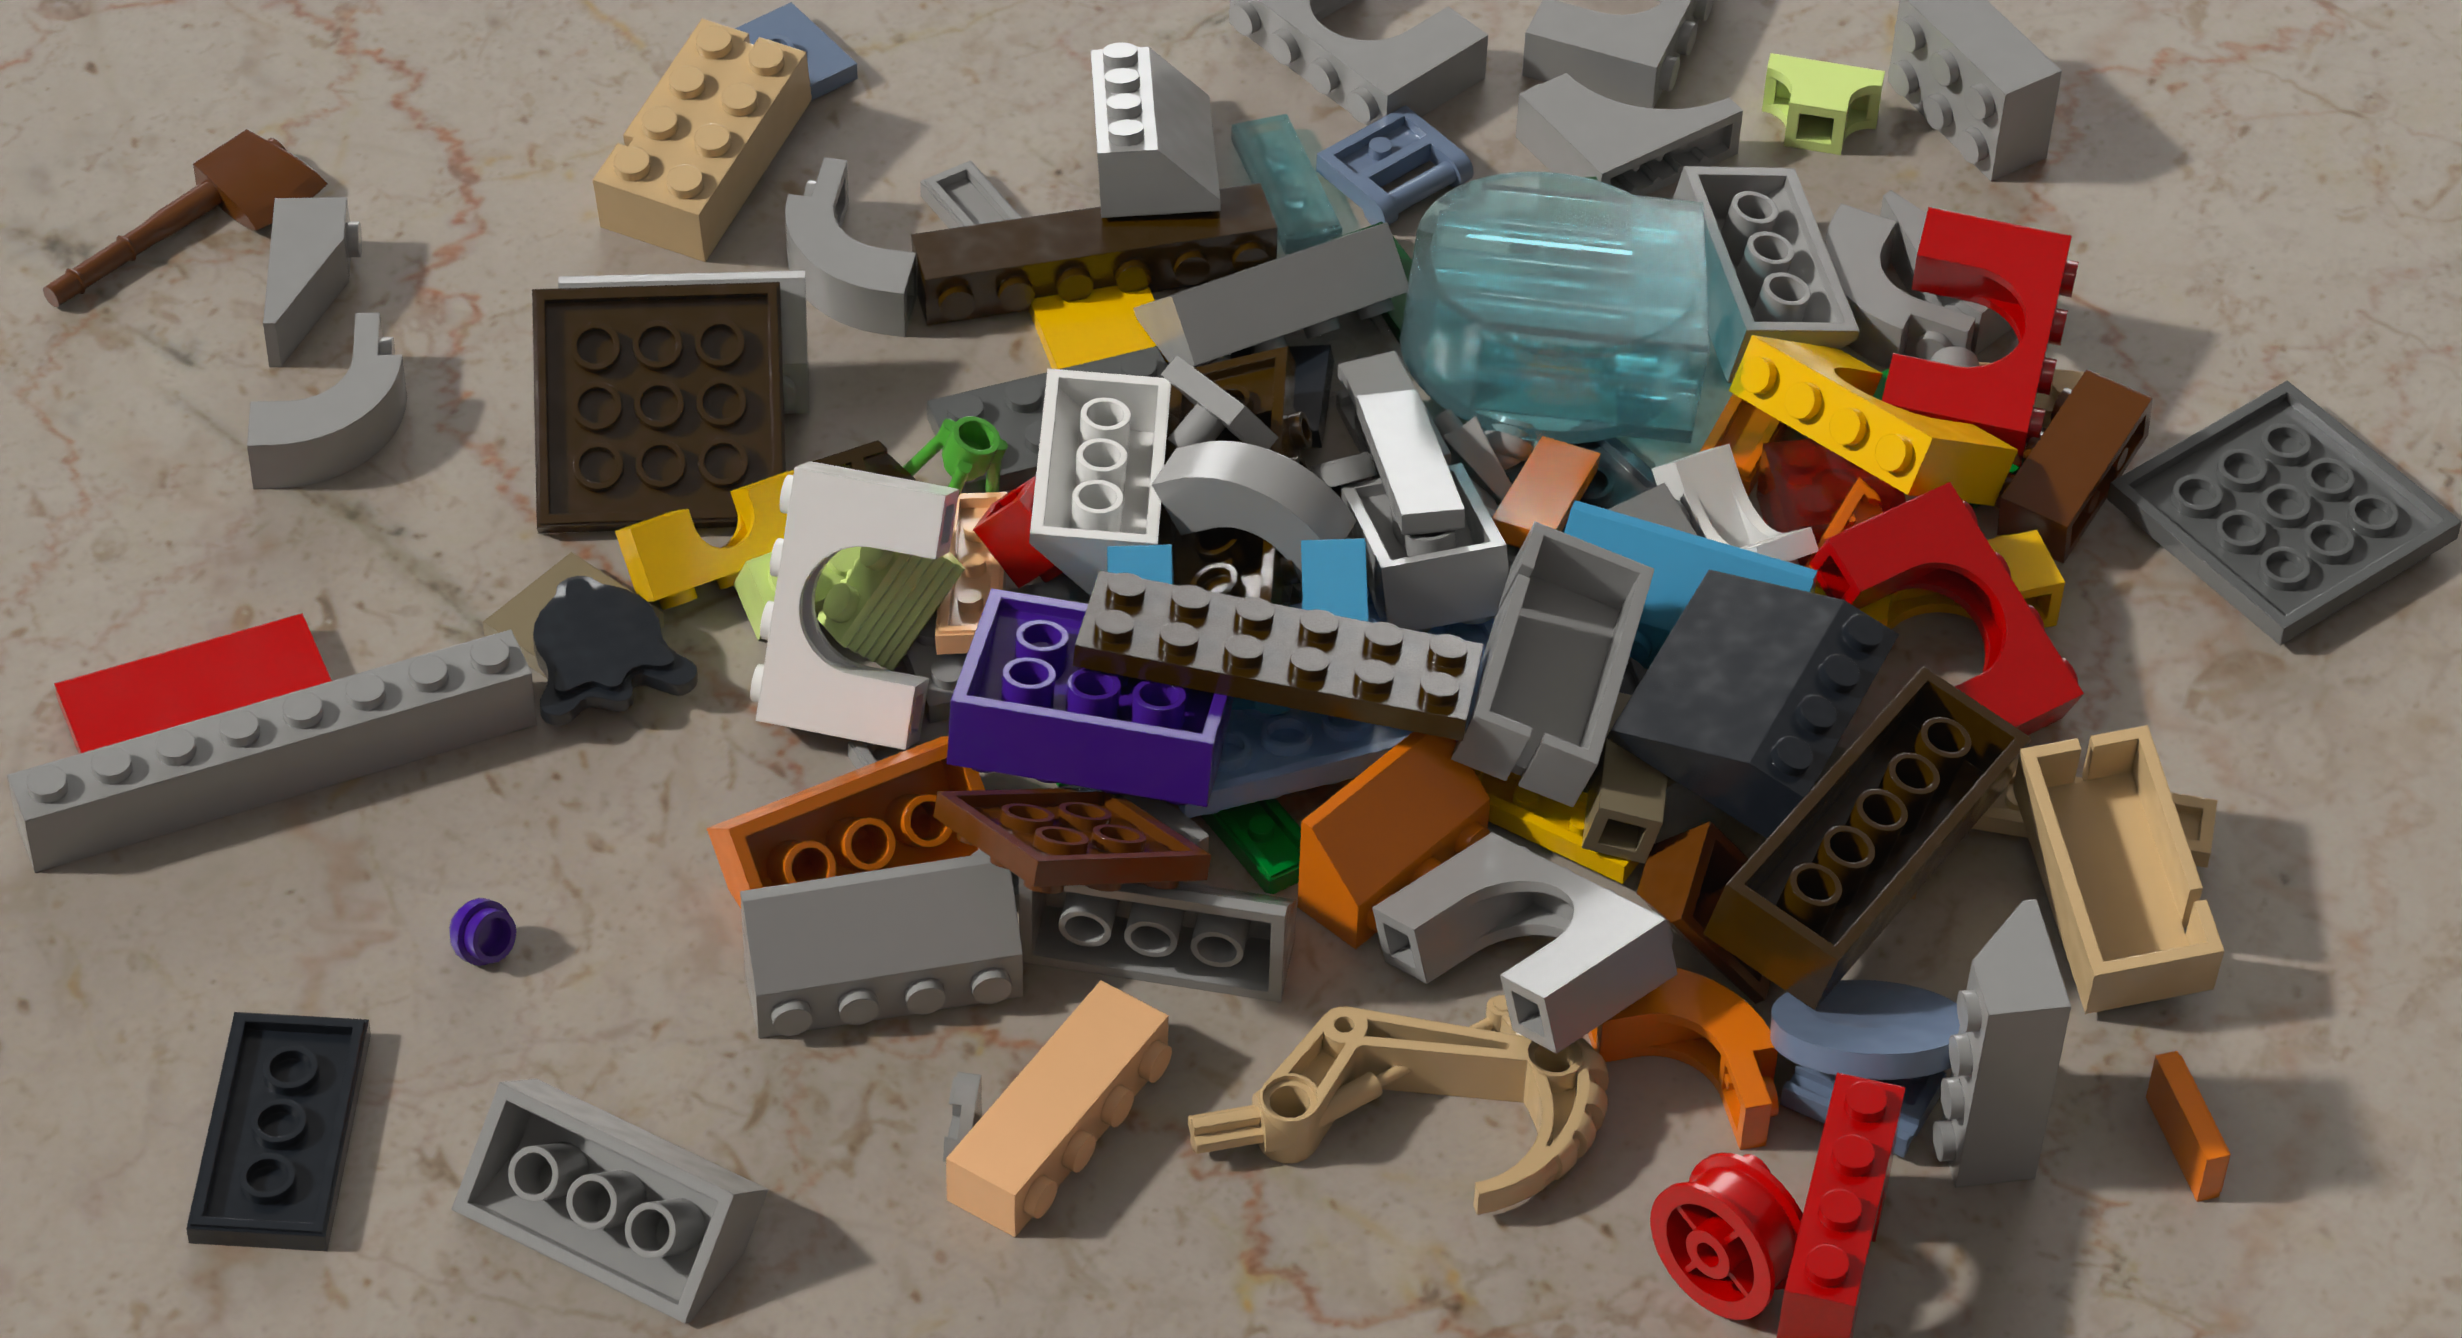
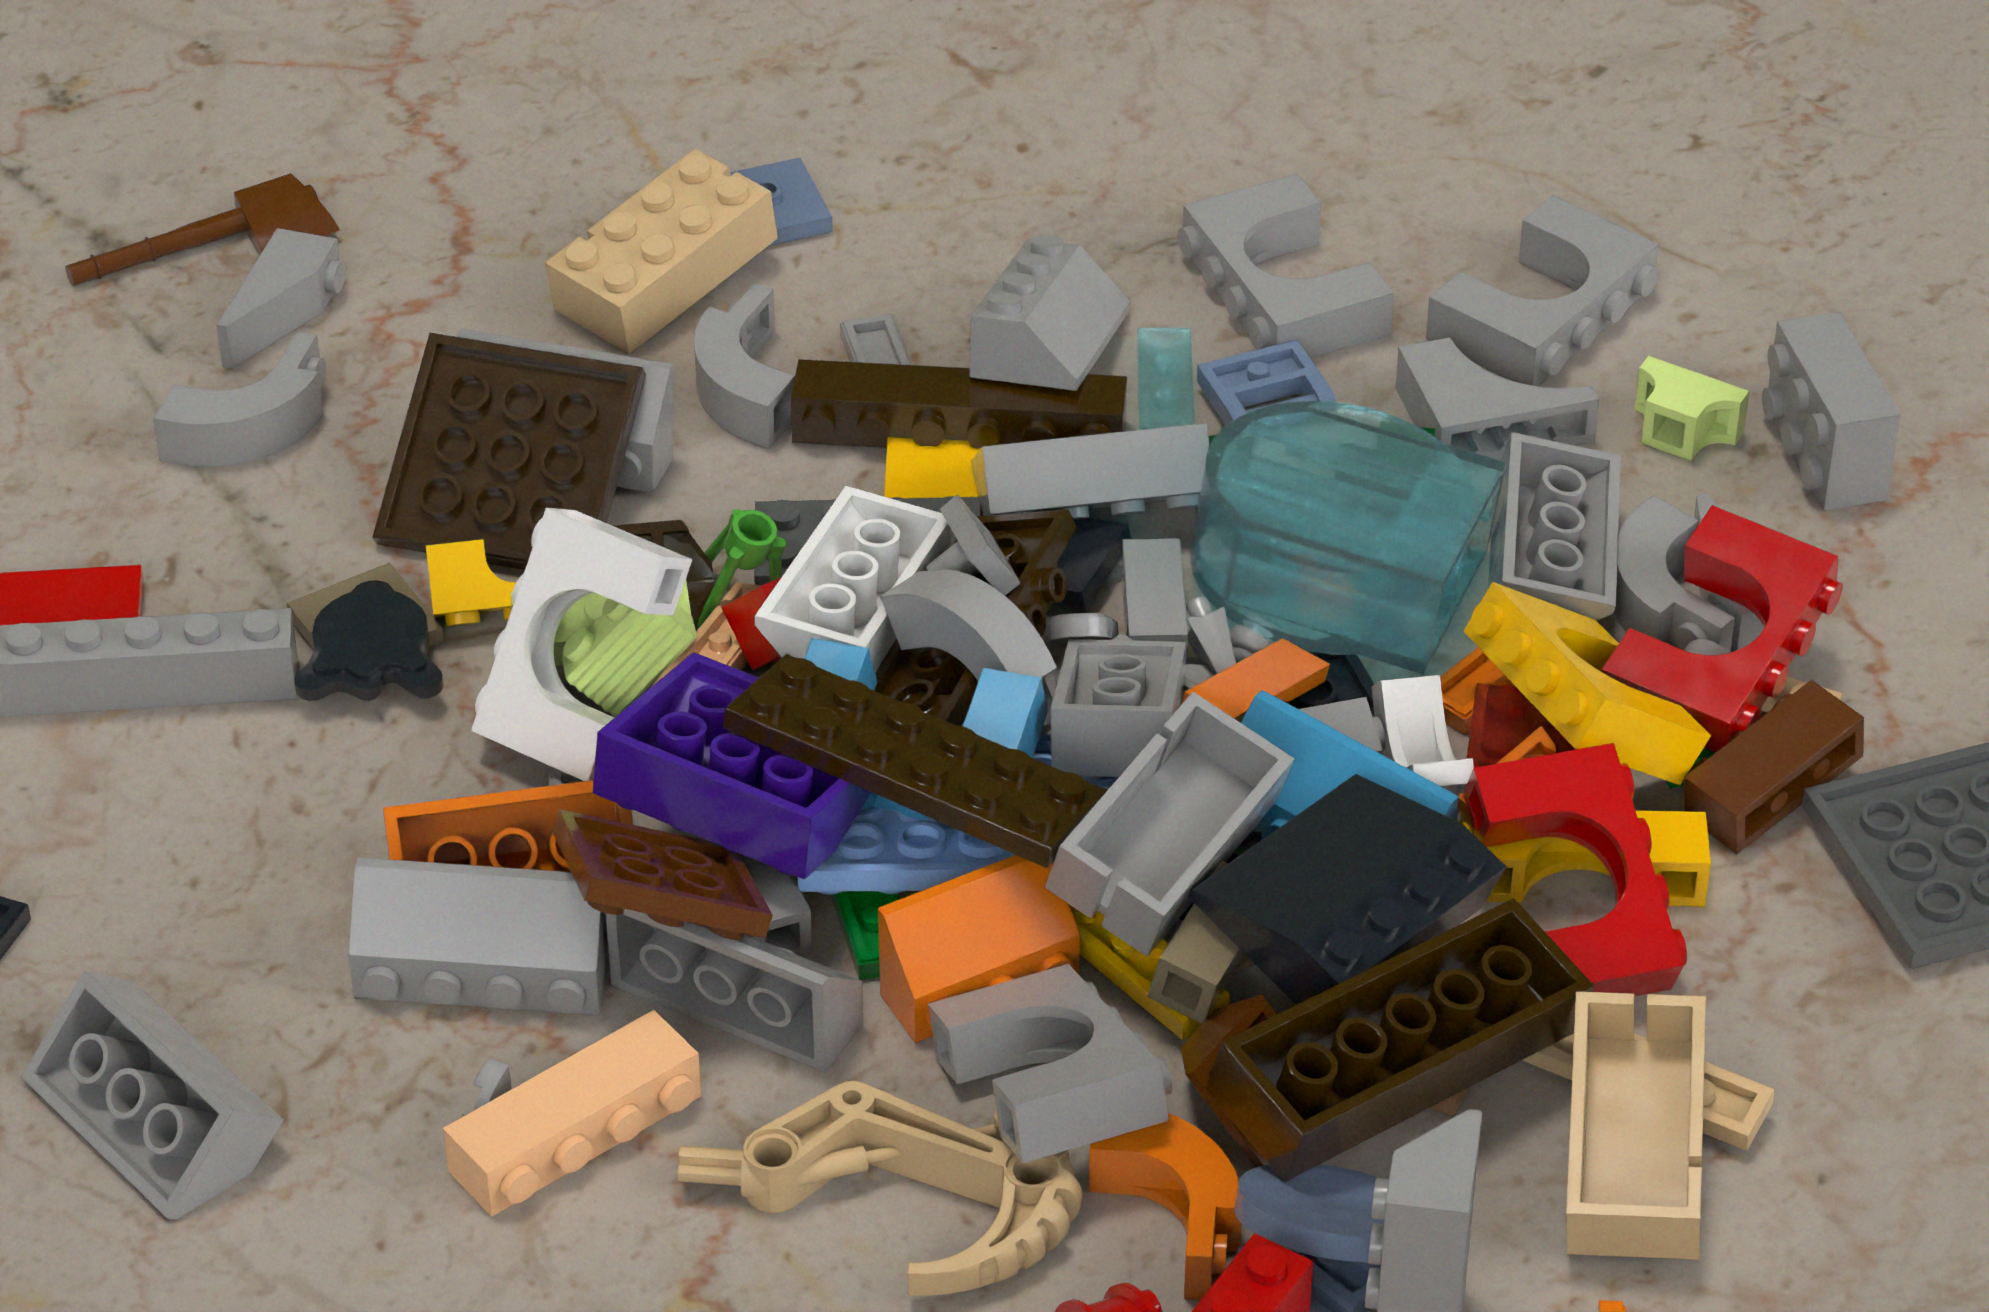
camera: 20 degrees right, 5 degrees down
dark purple plate [449,898,517,966] -> none
tile [1357,389,1465,535] -> none

